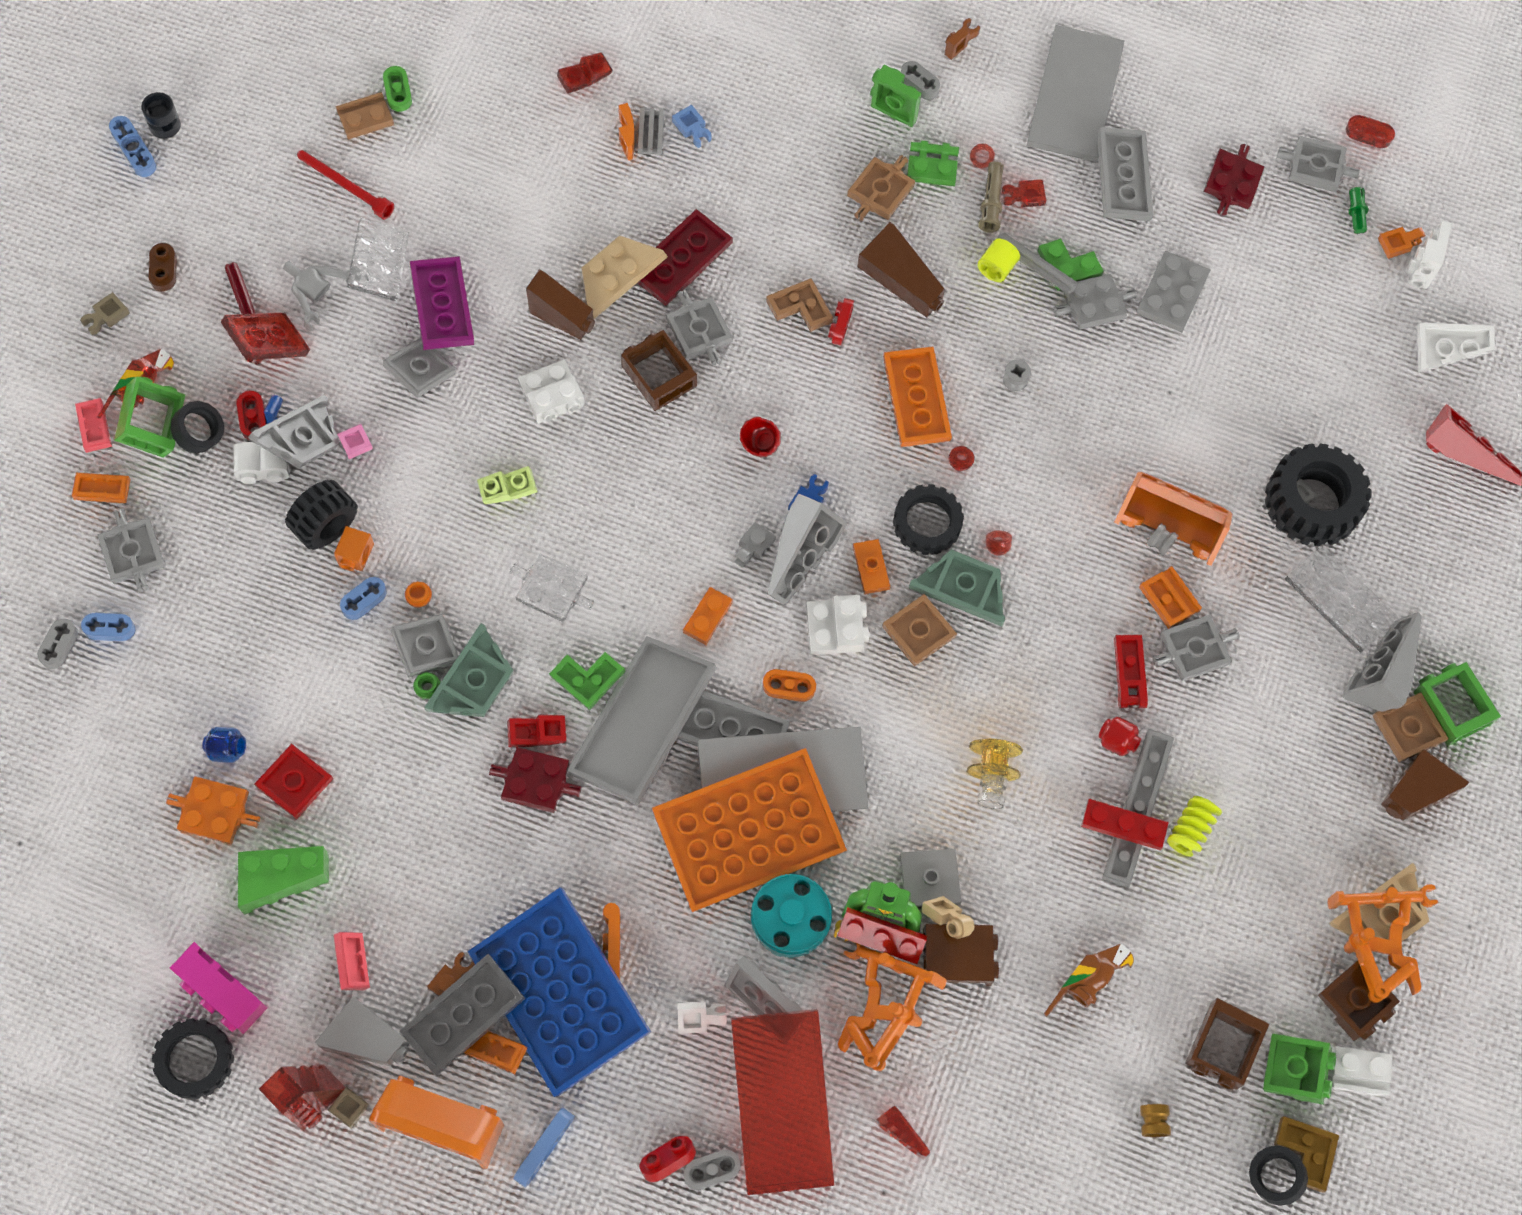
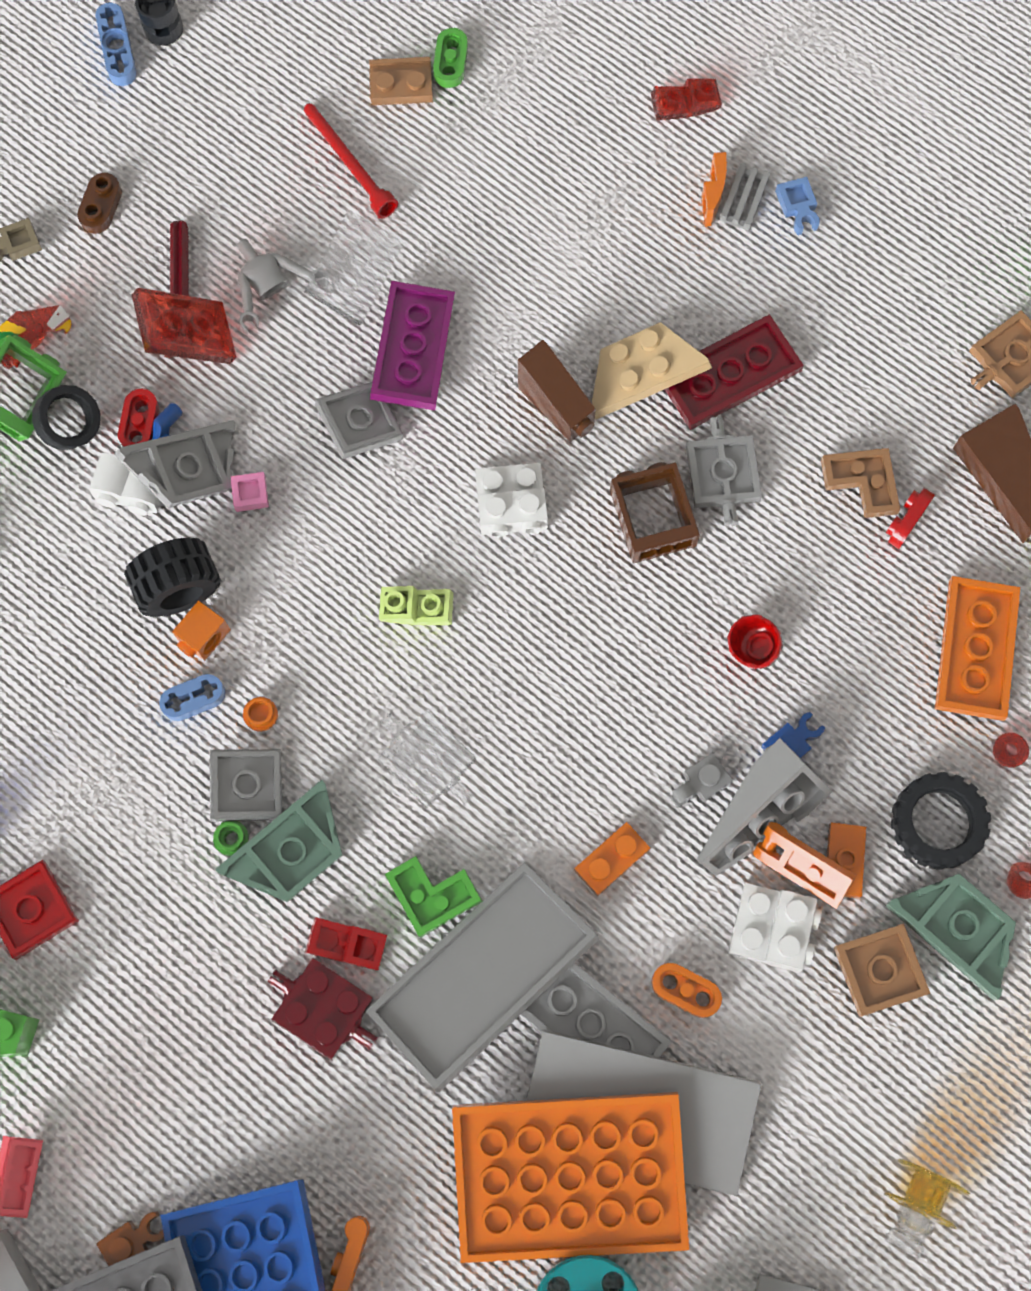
camera: 25 degrees right, 5 degrees up
none -> plate [753,822,857,909]

